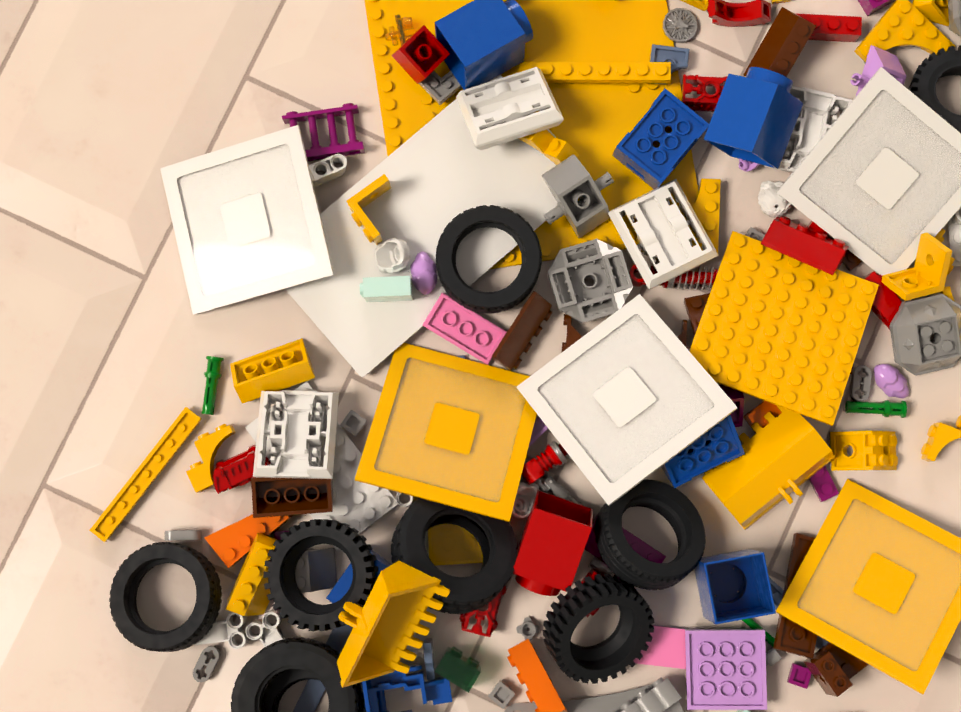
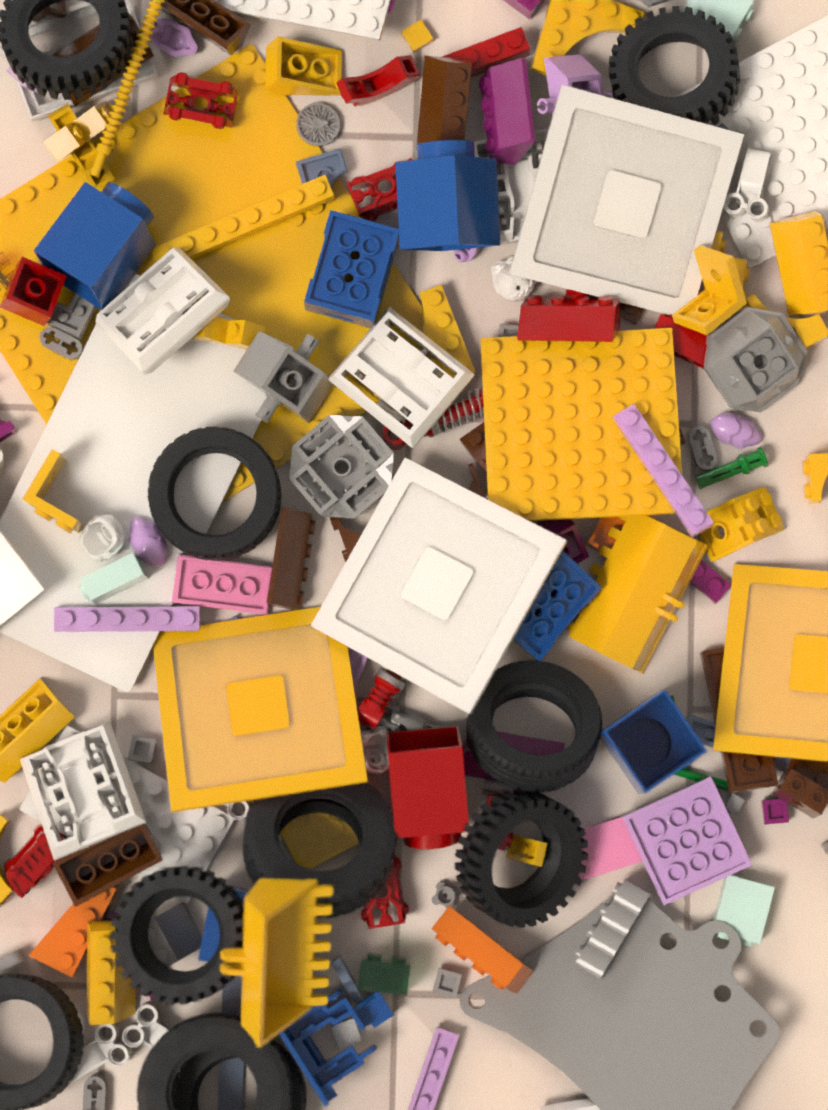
camera: 25 degrees left, 0 degrees up
none -> light grey beam [40,327,84,361]
none -> lavender plate [54,606,200,632]
none -> white tile [331,1018,362,1050]
none -> magenta slope [479,58,535,165]
none -> yellow plate [506,835,547,867]
none -> lavender plate [613,404,713,538]

